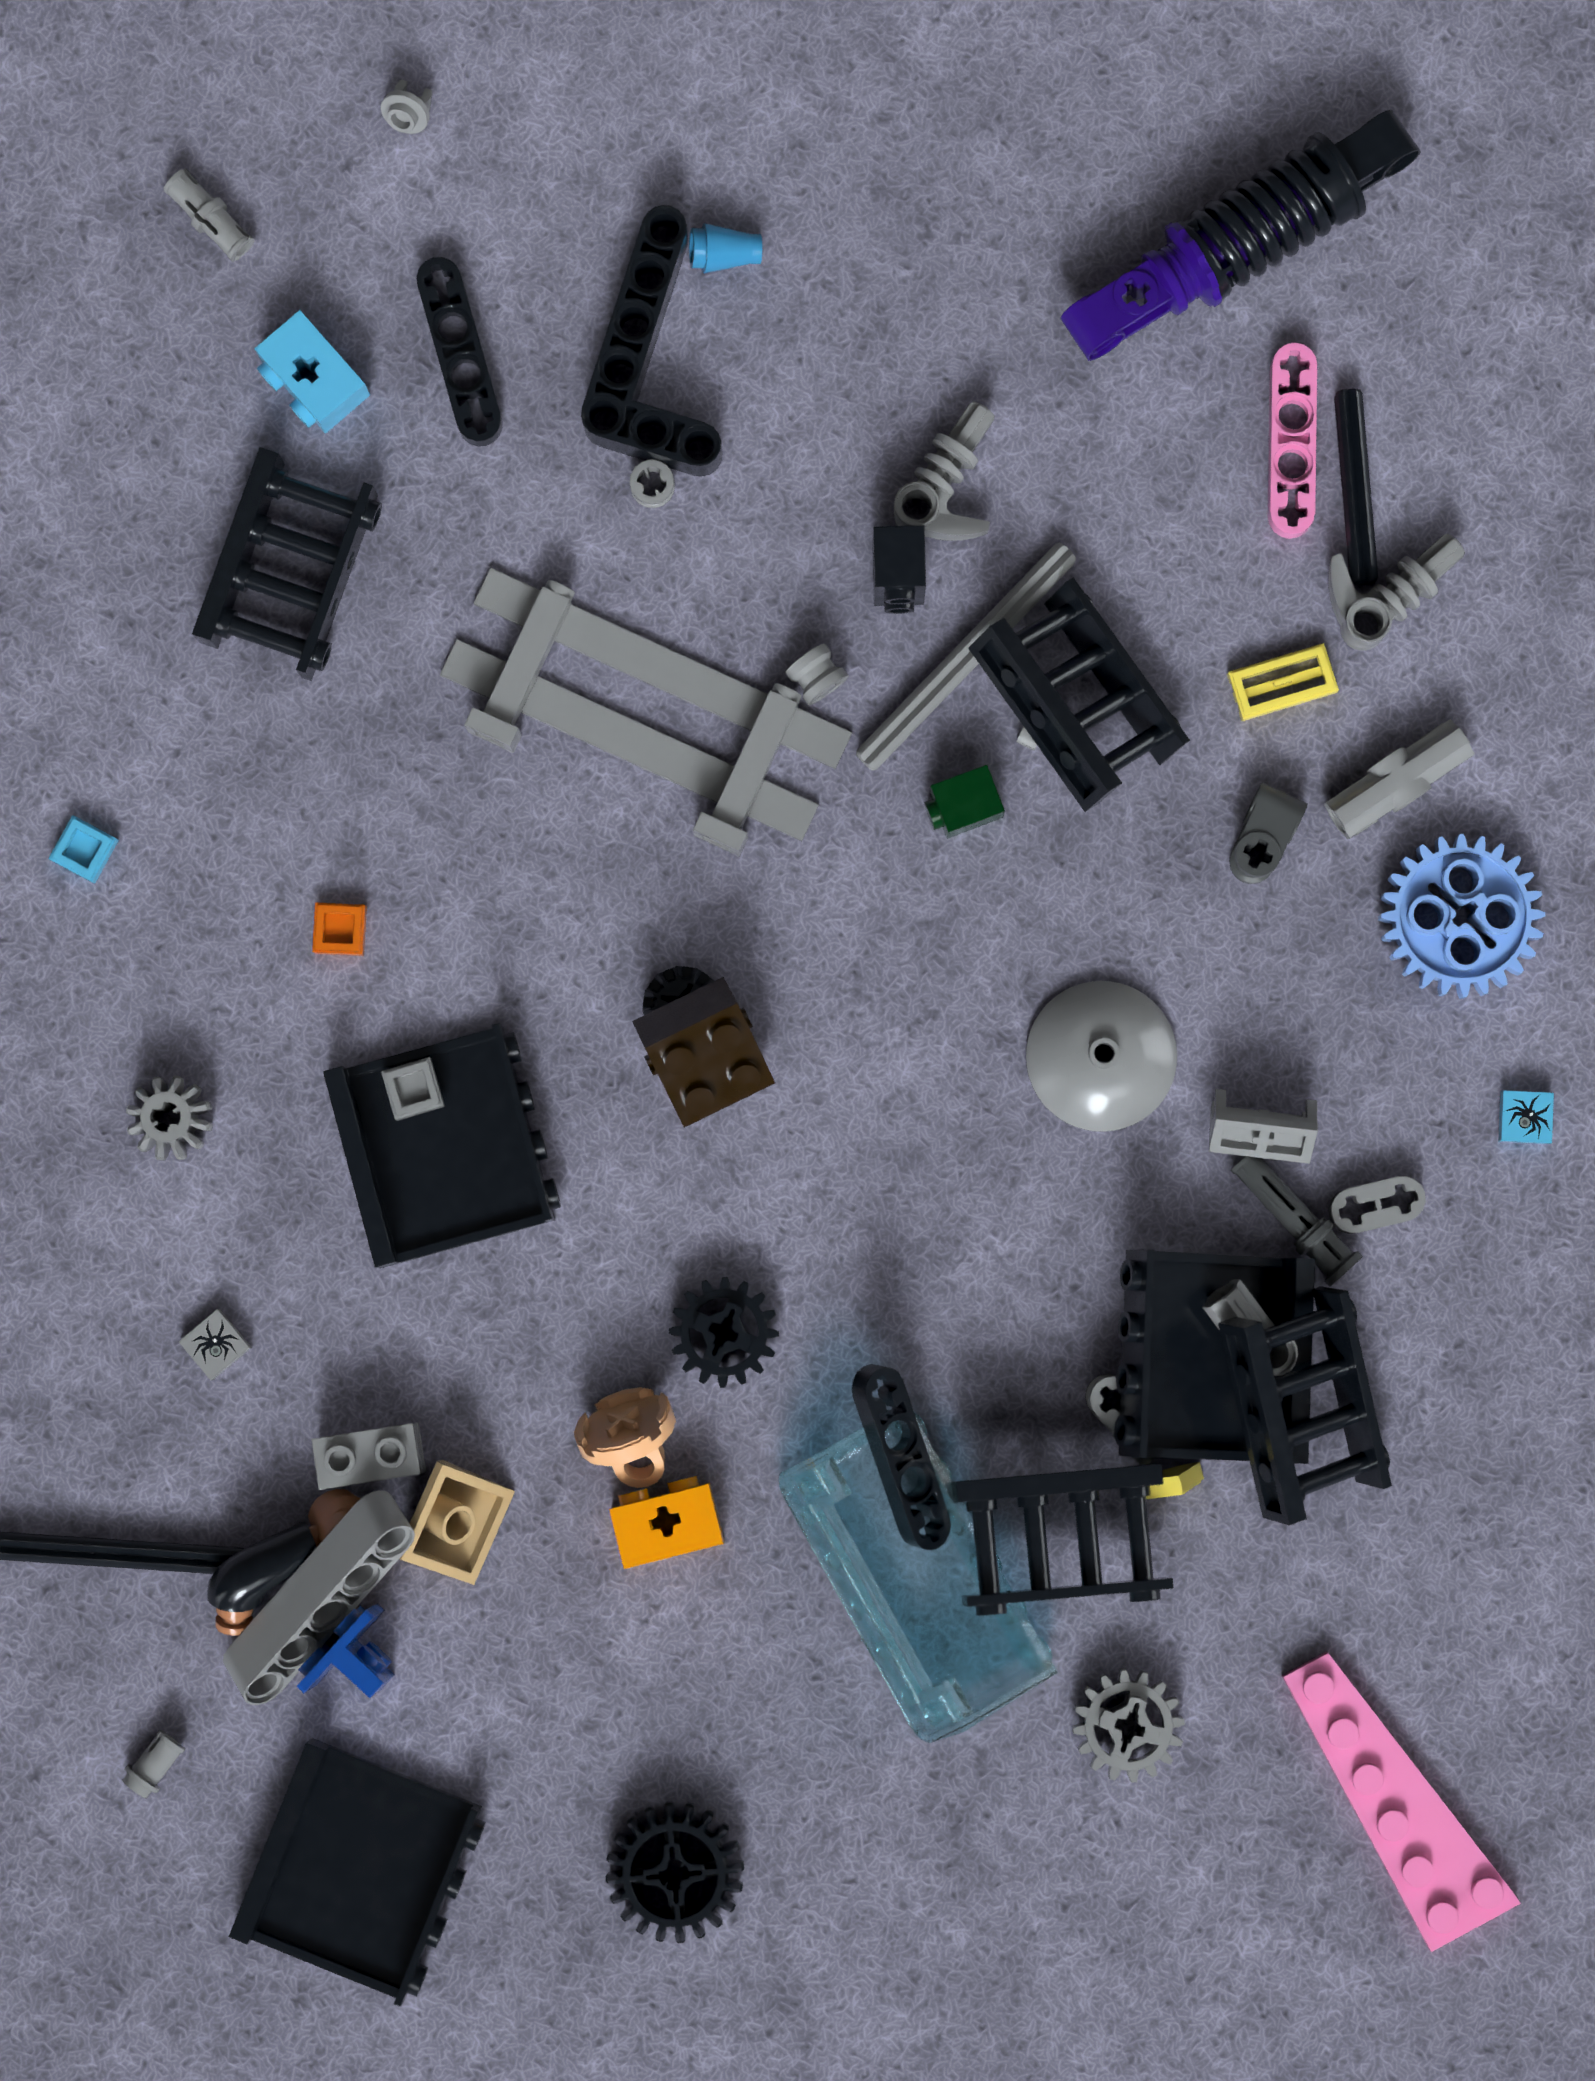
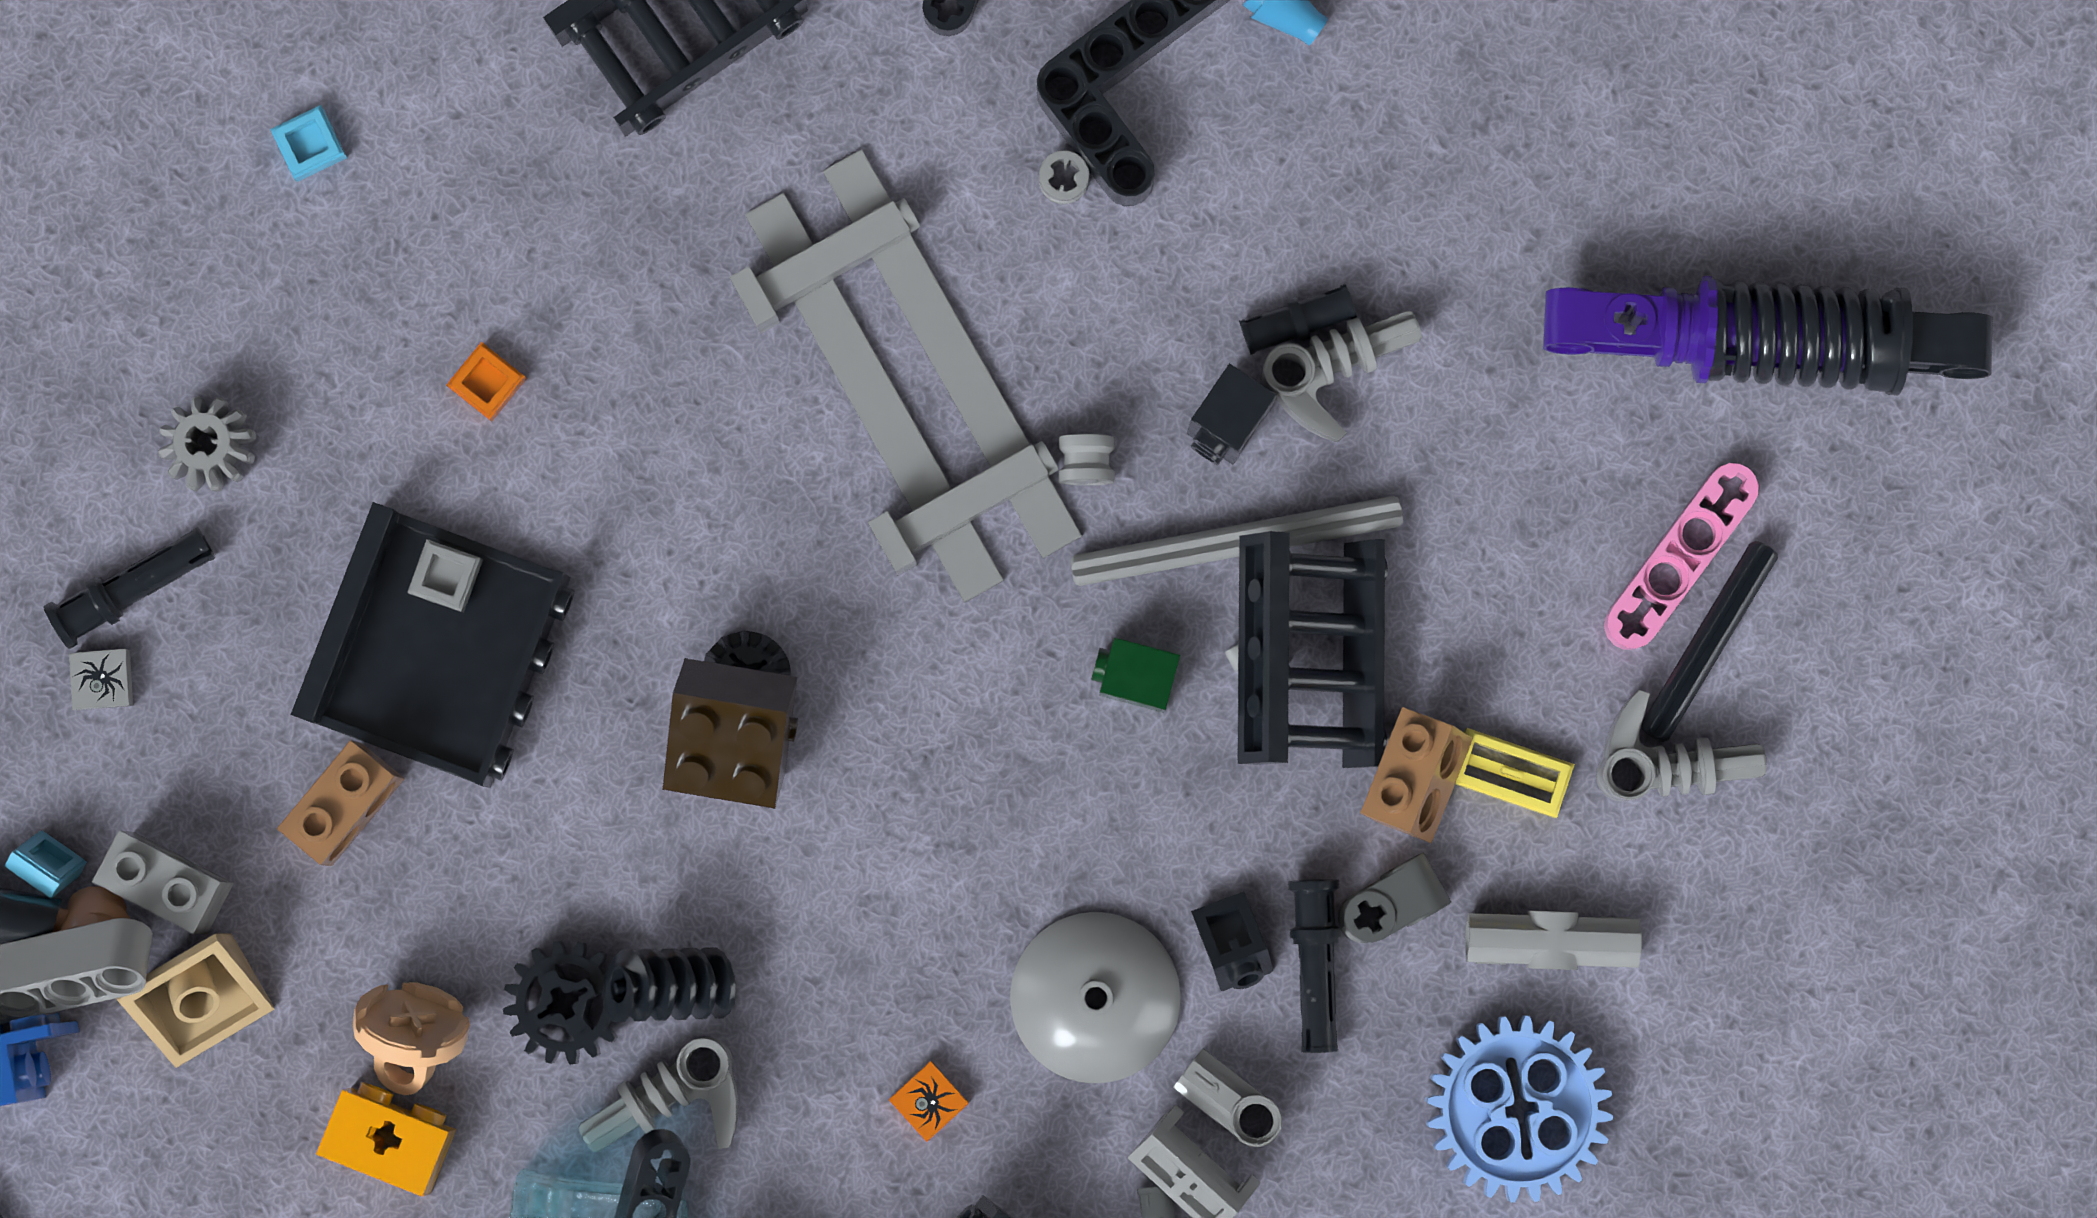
camera: 30 degrees right, 0 degrees up
none -> medium azure tile [5,830,87,898]
none -> black pin [43,527,216,649]
none -> medium nougat brick [276,740,405,866]
none -> light grey piece [579,1037,739,1152]
none -> black piece [604,947,736,1022]
none -> orange tile [889,1061,969,1142]
none -> light grey piece [1173,1048,1282,1147]
none -> black bracket [1191,891,1273,991]
none -> black pin [1239,284,1357,355]
none -> black pin [1288,879,1341,1053]
none -> medium nougat brick [1360,707,1473,844]

